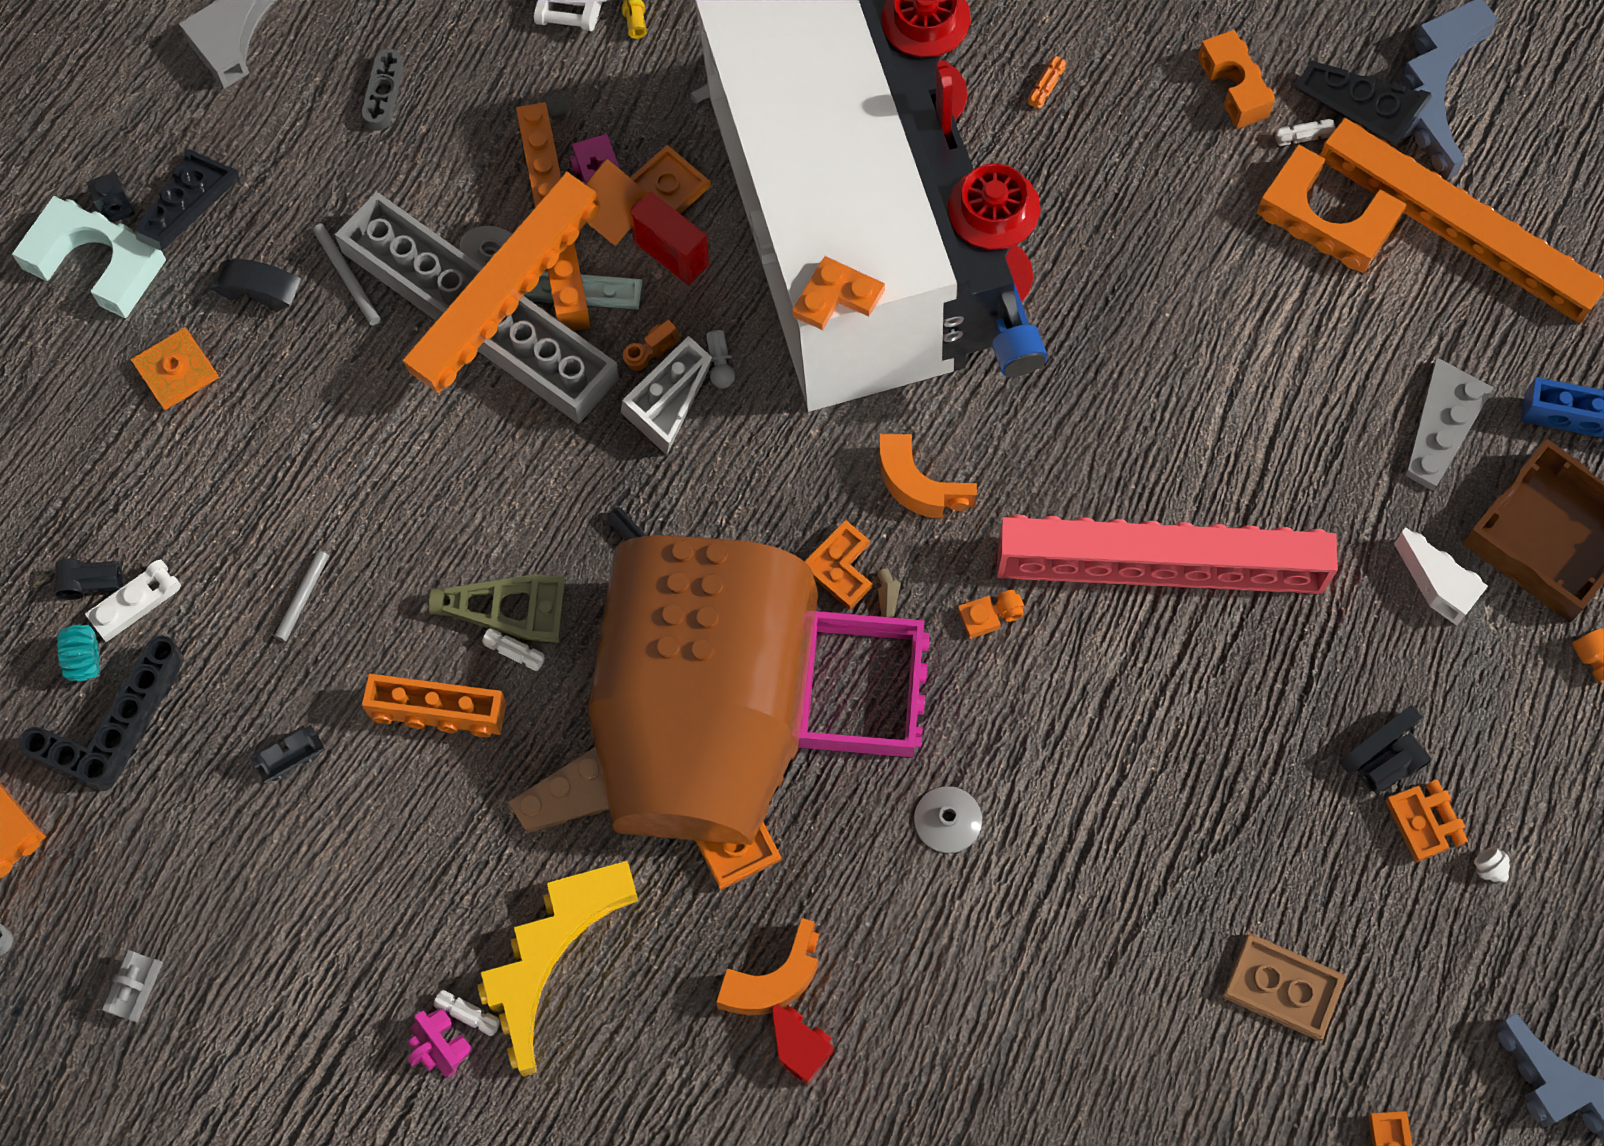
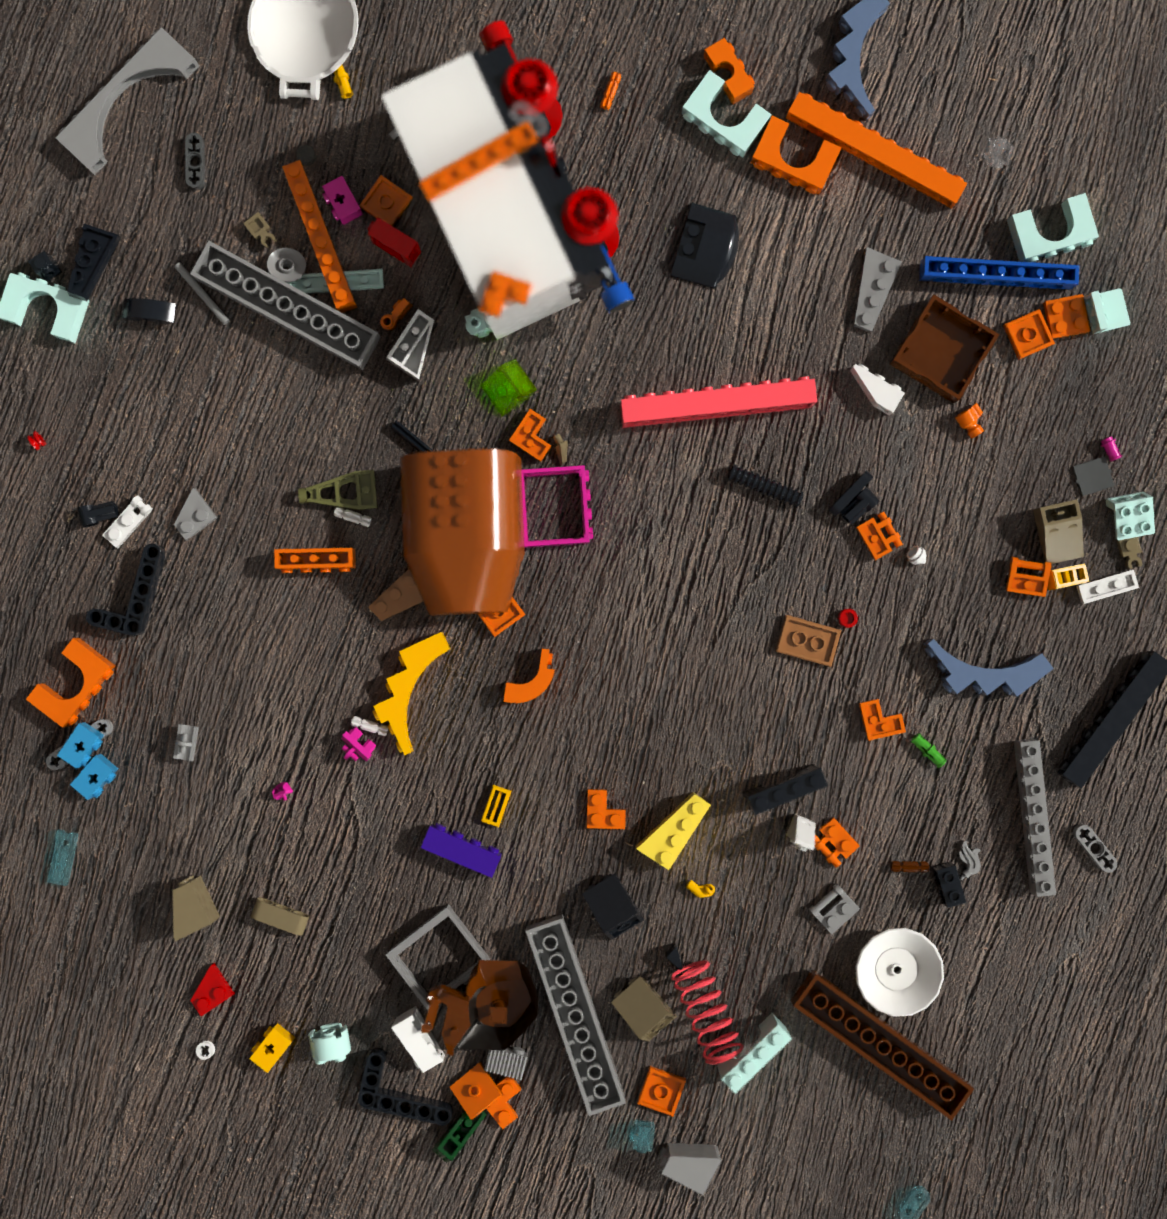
camera: 15 degrees left, 20 degrees up
teal gear [56,624,101,682] -> none
orange plate [131,327,219,411] -> none
black hinge [251,725,325,784] -> none
light grey bar [274,550,329,642] -> none
orange brick [402,172,600,394] -> none
orange tile [585,158,649,247] -> none
light grey axle [706,330,735,388] -> none
red slope [772,1003,833,1086] -> none
orange arch [879,434,977,519] -> none
light grey dish [914,786,982,853] -> none
orange plate [958,590,1025,639] -> none
white axle [1275,119,1336,146] -> none
black wing [1294,61,1432,147] -> none
none -> red bush [27,431,46,450]
none -> light grey wing [174,488,218,540]
none -> dark tan plate [243,212,277,249]
none -> dark pink piece [272,782,293,801]
none -> orange plate [419,121,539,202]
none -> light aqua brick [465,308,492,338]
none -> clear neon green slope [481,359,537,416]
none -> clear plate [510,102,548,137]
none -> black slope [671,203,739,289]
none -> light aqua arch [681,70,772,158]
none -> black piece [728,464,804,508]
none -> red tile [838,609,858,628]

